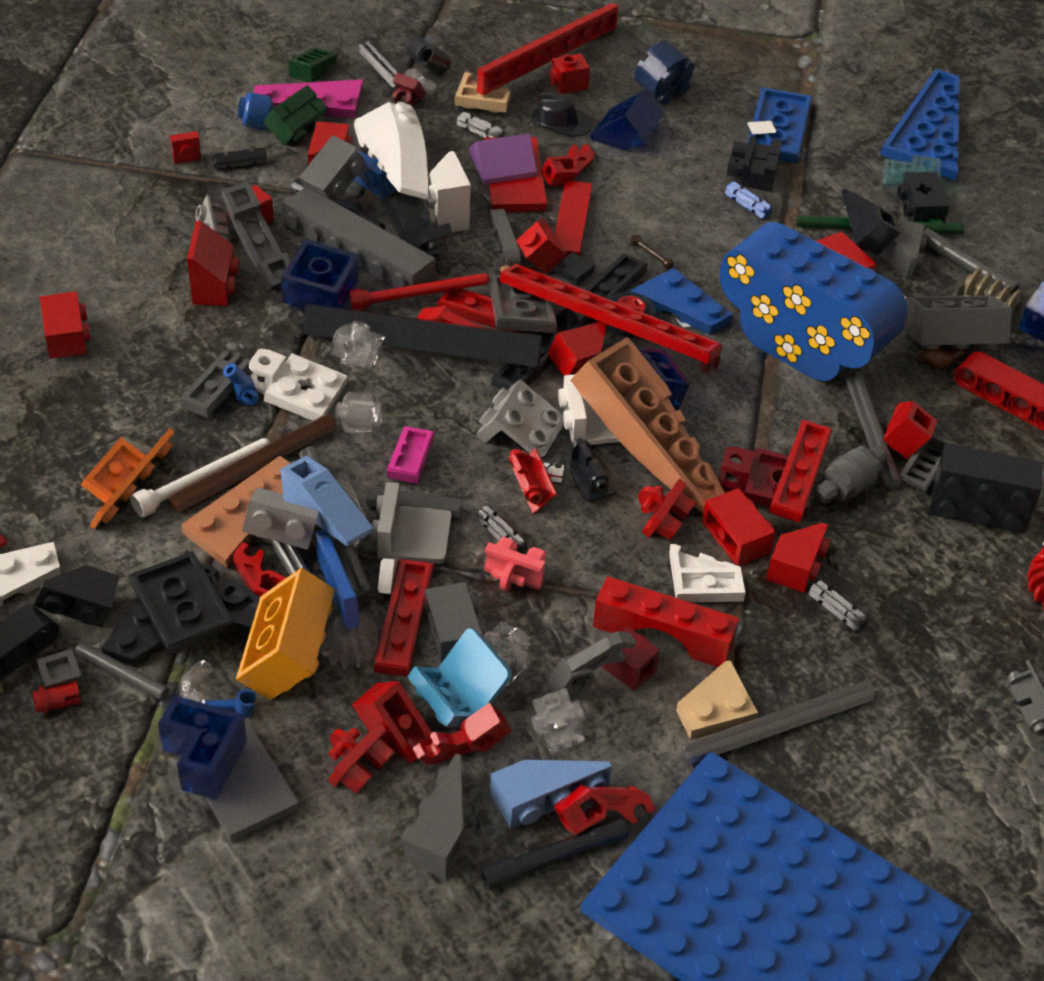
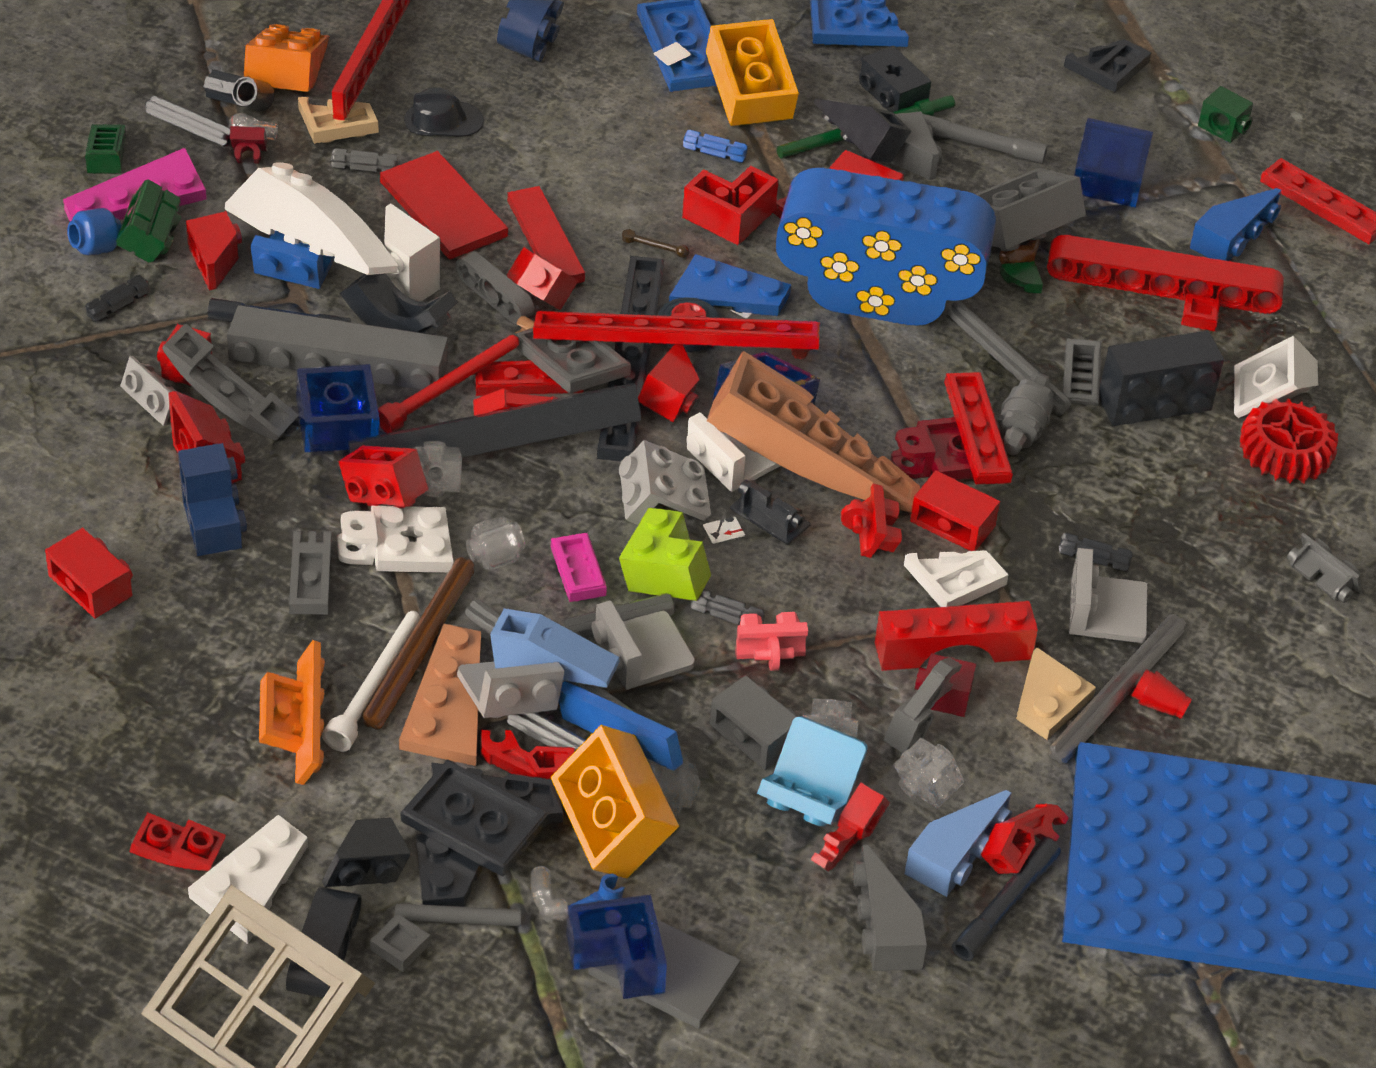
camera: 30 degrees left, 0 degrees up
red pin [32,681,81,715] -> none
red plate [170,131,202,164] -> none
blue arm [223,363,259,406] -> none
dark grey brick [299,135,367,203] -> none
red hips [327,723,395,794] -> none
red slope [352,681,433,763] -> none
red tile [374,559,434,677] -> none
white tile [378,558,399,594] -> none
medium lavender slope [469,133,537,184] -> none
red hinge [508,448,558,514] -> none
red piece [541,144,594,186] -> none
red brick [549,54,590,94] -> none
black tile [554,252,595,286] -> none
clear blue slope [589,88,665,151] -> none
black hips [727,136,782,192] -> none
red slope [766,523,830,593] -> none
clear light blue slope [882,155,941,187] -> none
red slope [883,401,938,459] -> none
dark tan piece [957,268,1023,324] -> none
none -> dark blue brick [178,443,247,556]
none -> orange slope [244,24,329,92]
none -> red brick [338,445,428,508]
none -> lime brick [619,508,711,601]
none -> red brick [682,165,779,245]
none -> light orange brick [706,19,799,126]
none -> dark green tile [1000,261,1043,293]
none -> light grey bracket [1069,548,1147,643]
none -> red cone [1131,669,1192,719]

